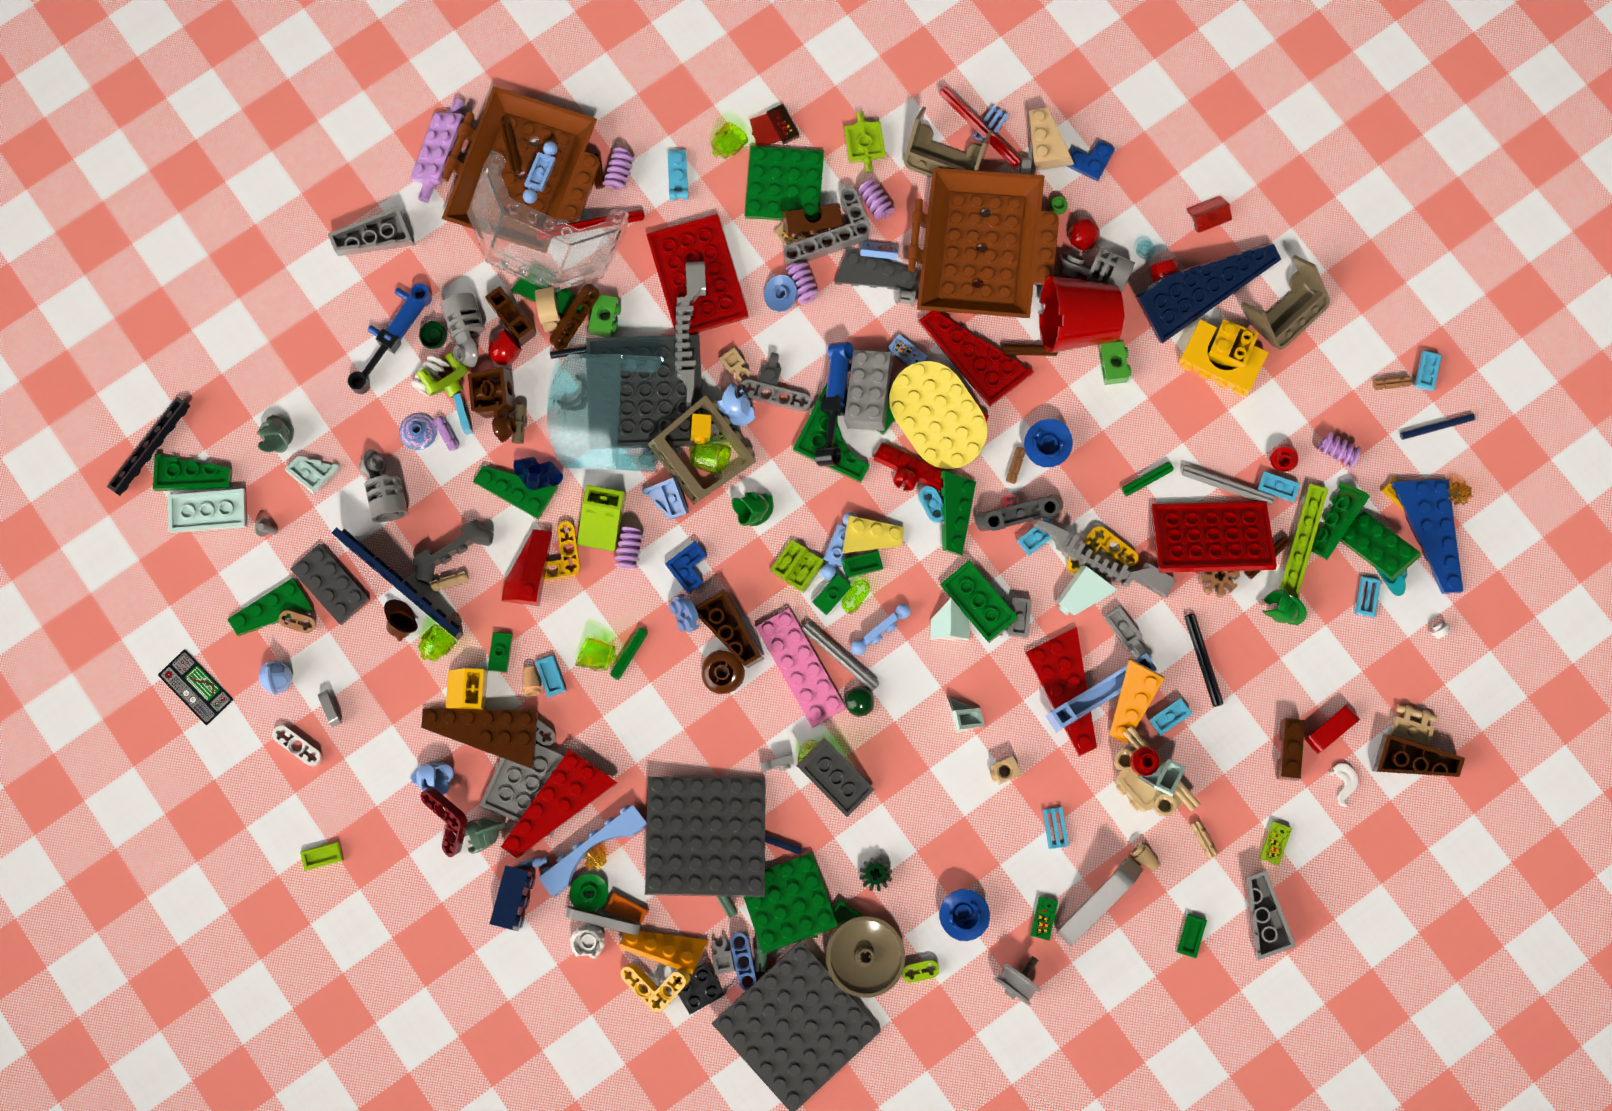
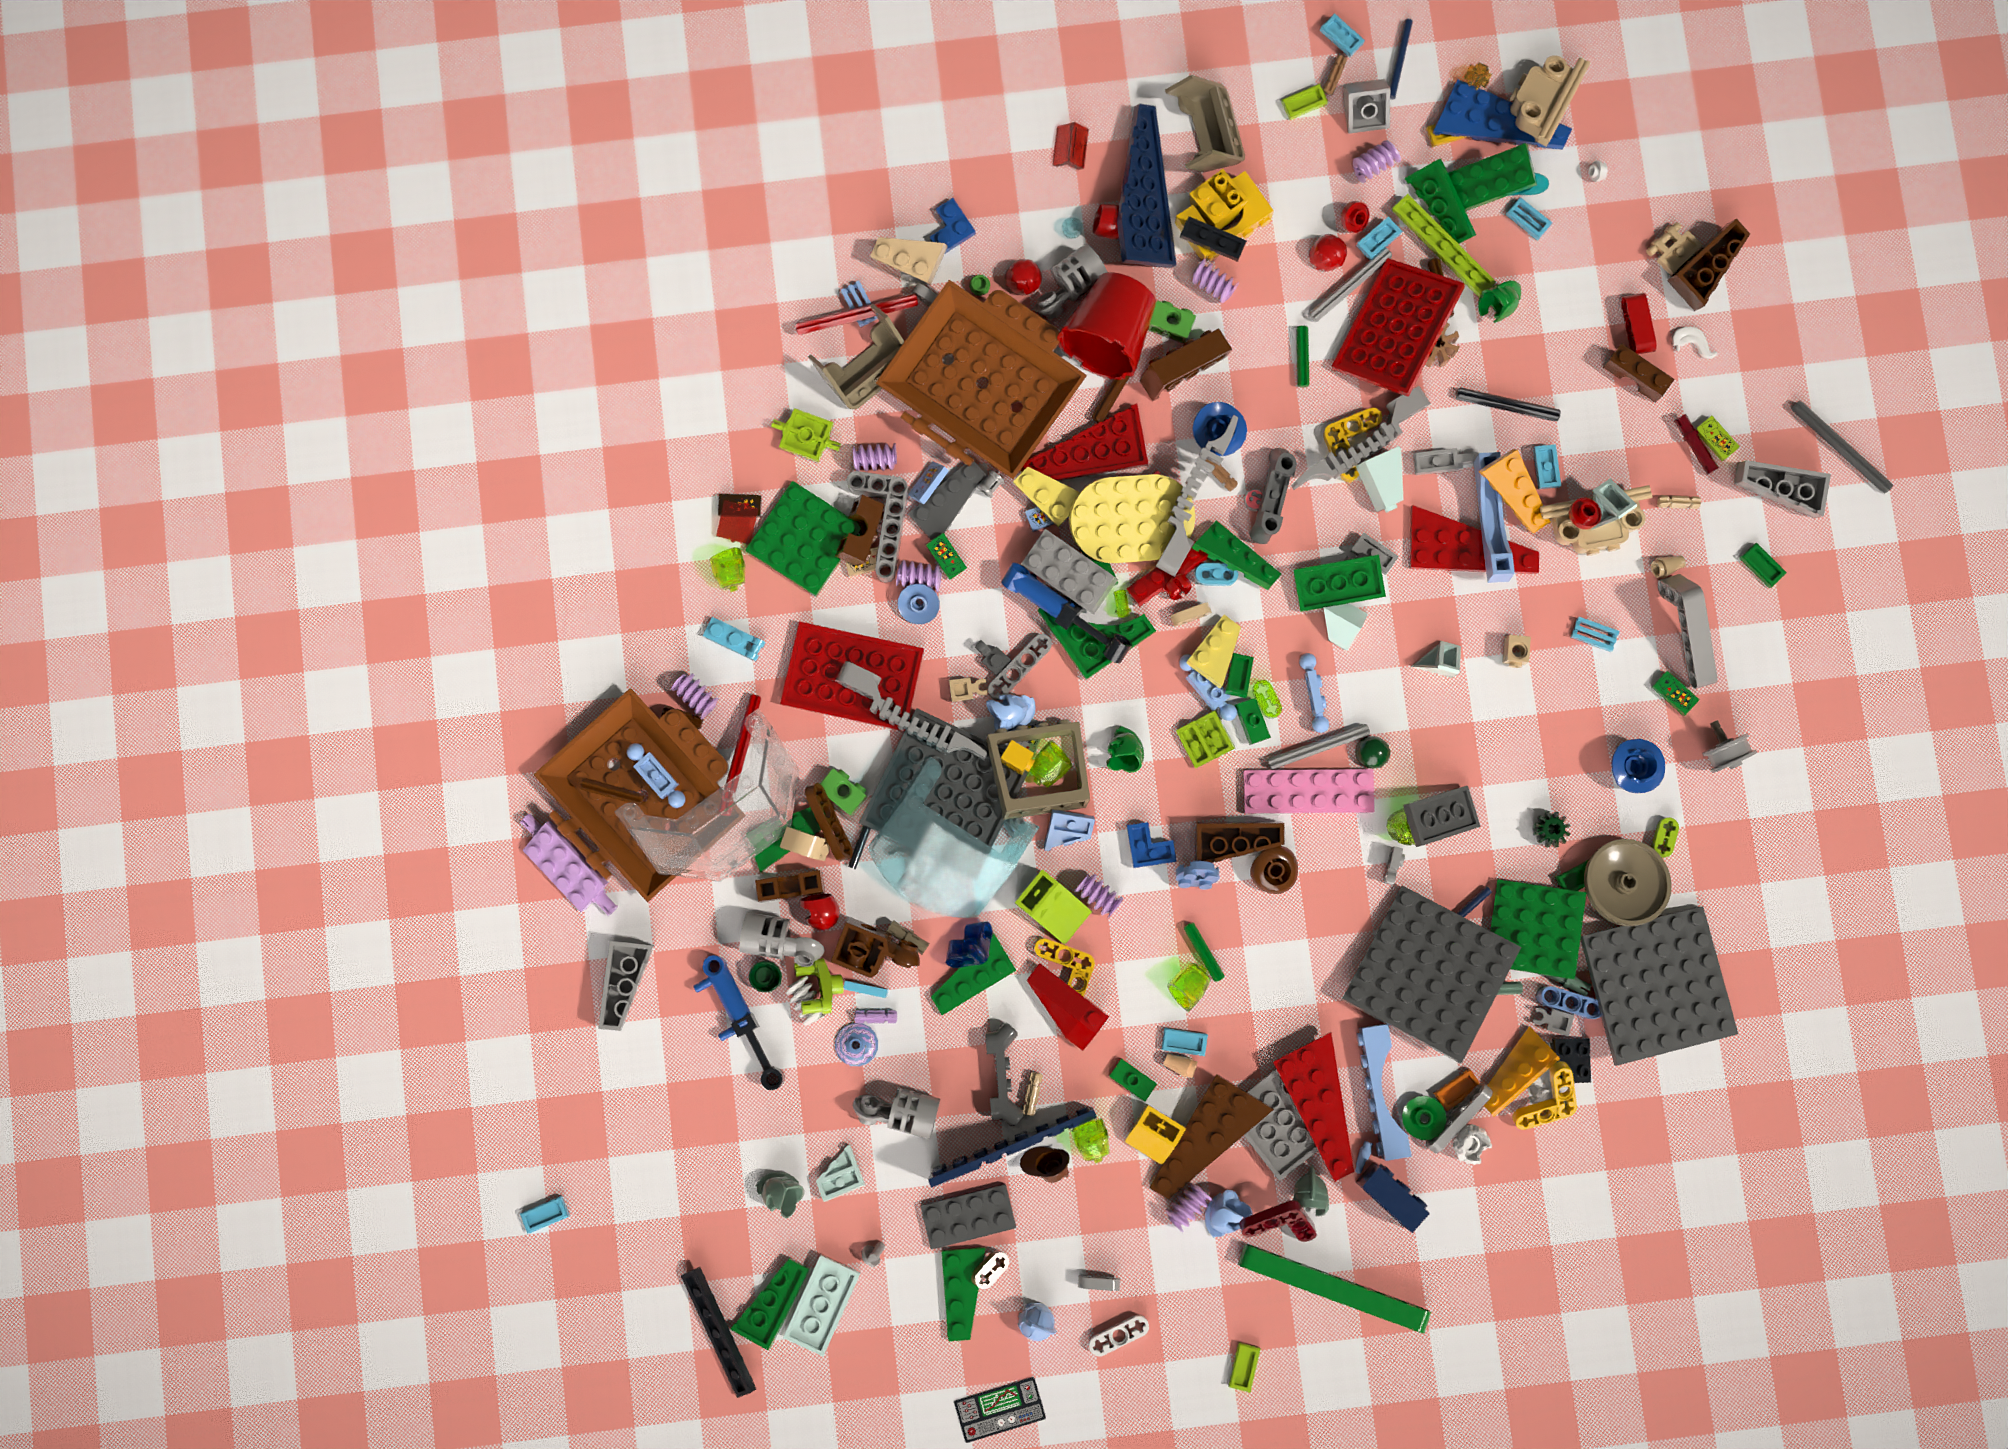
camera: 60 degrees left, 5 degrees up
light grey beam [536,719,556,747] -> none
clear yellow gear [584,847,607,871] -> none
medium azure plate [1017,518,1053,556] -> none
none -> medium azure tile [520,1196,570,1234]
none -> green tile [926,533,967,580]
none -> light yellow wing [1013,467,1080,527]
none -> clear neon green pin [1113,590,1132,618]
none -> reddish brown wedge [1140,328,1232,401]
none -> light grey piece [1156,415,1238,577]
none -> lavender piece [1165,1183,1213,1233]
none -> tan beam [1170,602,1212,627]
none -> black plate [1180,216,1247,262]
none -> lavender piece [1192,258,1239,303]
none -> green beam [1237,1243,1431,1334]
none -> lime tile [1281,84,1328,120]
none -> red hair [1309,234,1347,272]
none -> light grey slope [1343,79,1390,134]
none -> tan brick [1510,56,1590,146]
none -> dark red pin [1674,414,1719,475]
none -> dark grey axle [1791,401,1893,494]

